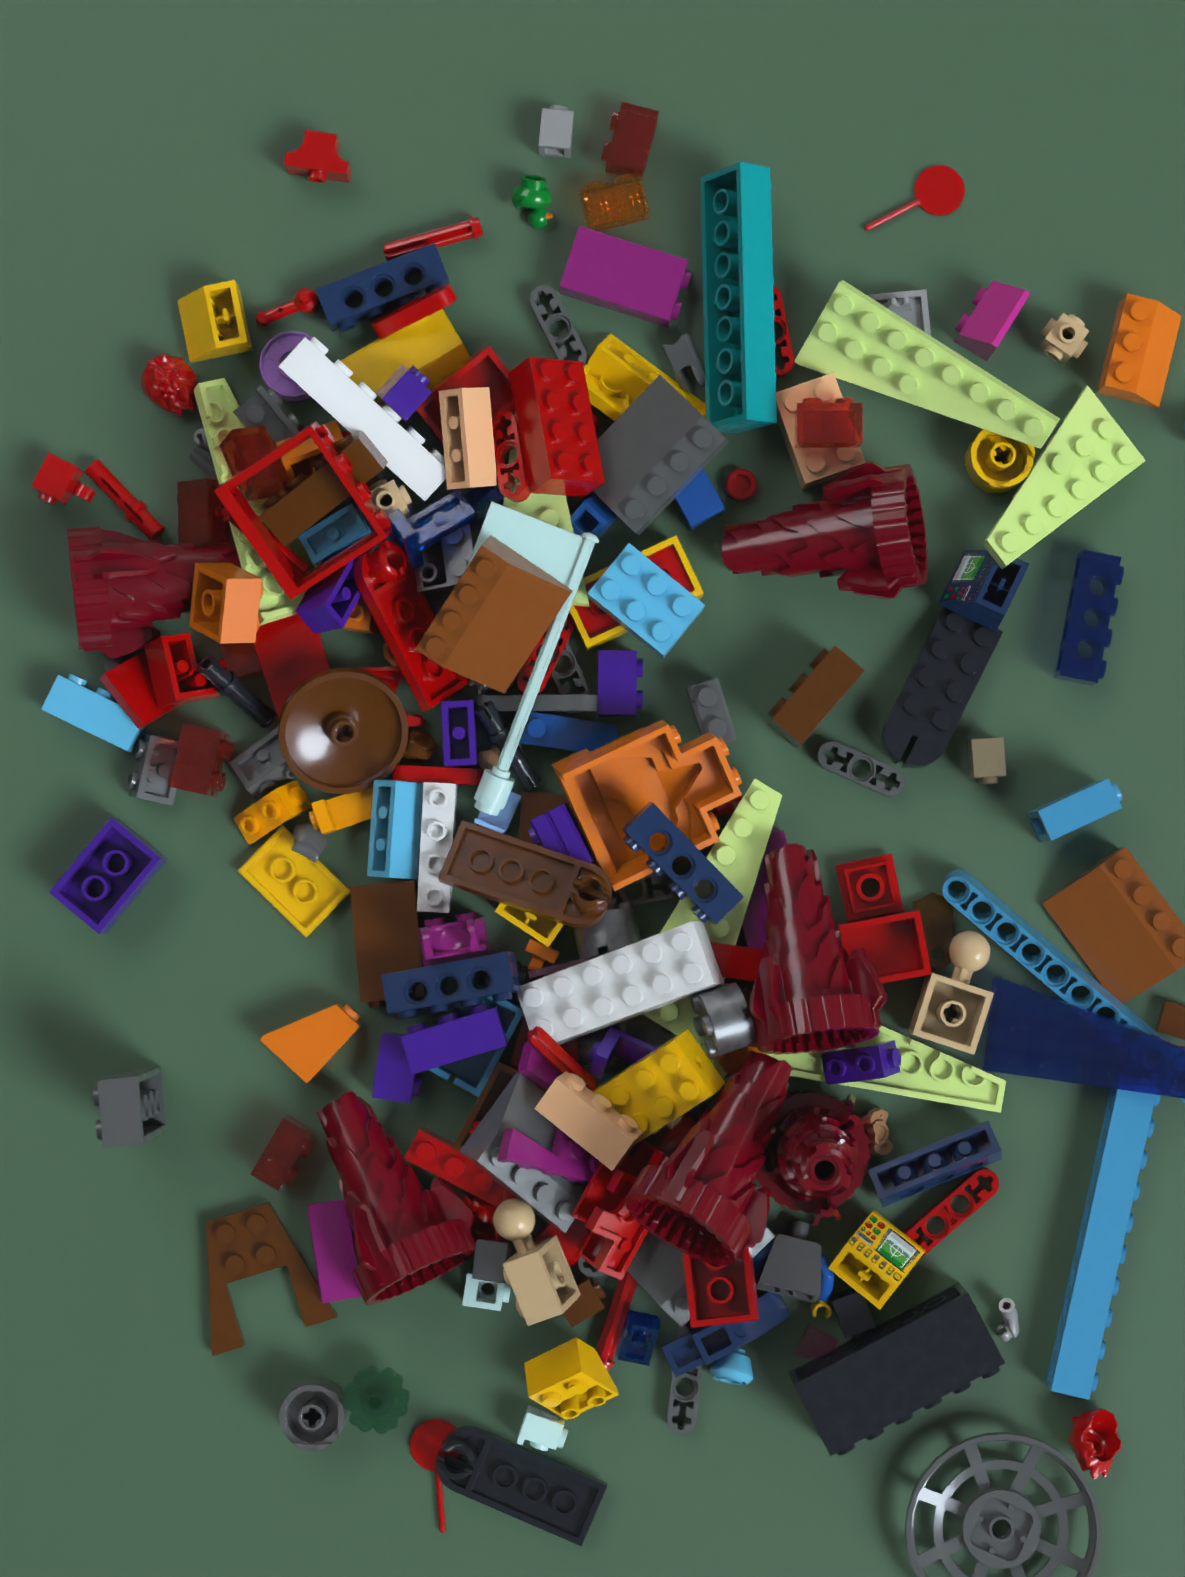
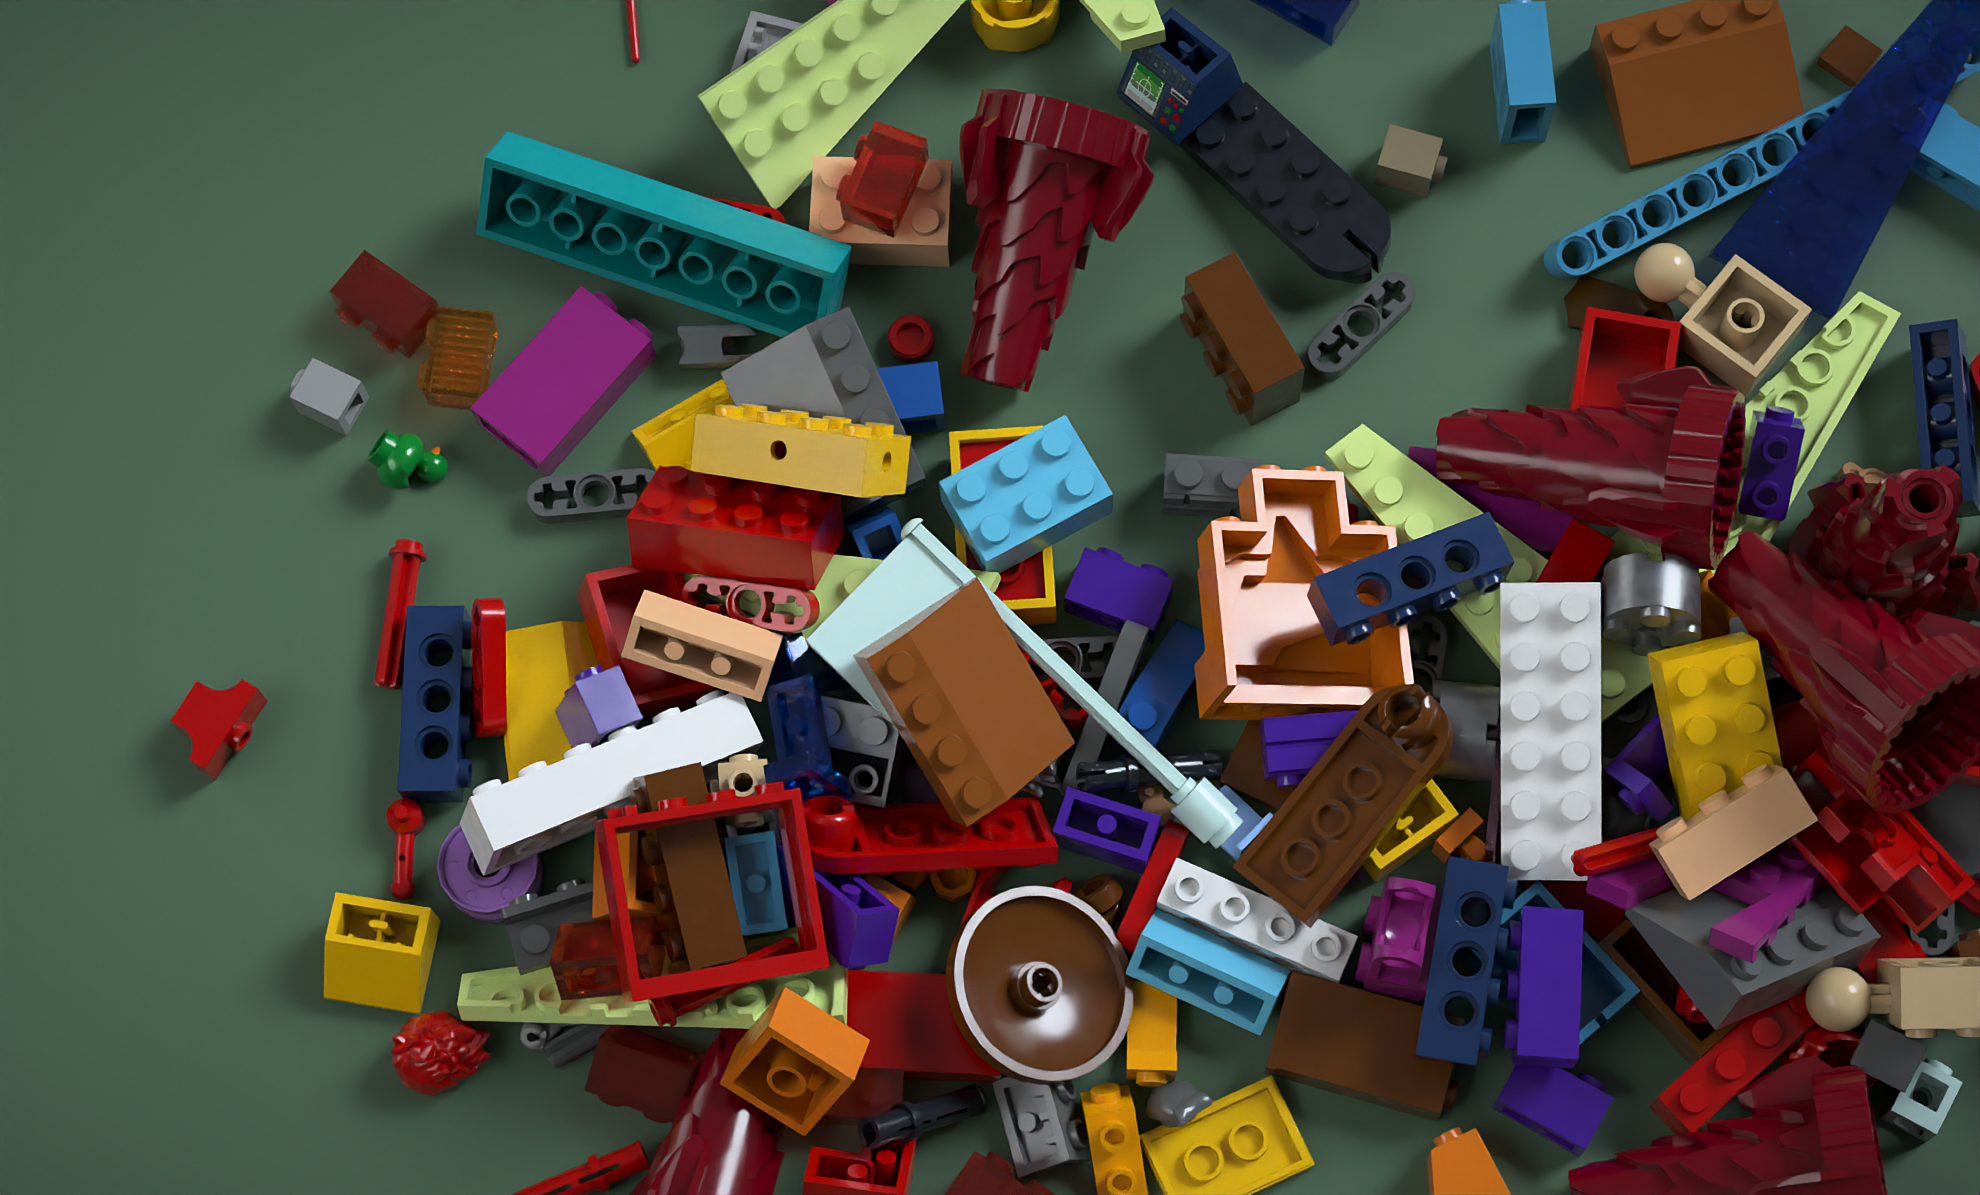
camera: 65 degrees left, 15 degrees down
red piece [835,853,904,922] -> none
none -> yellow brick [690,404,911,498]

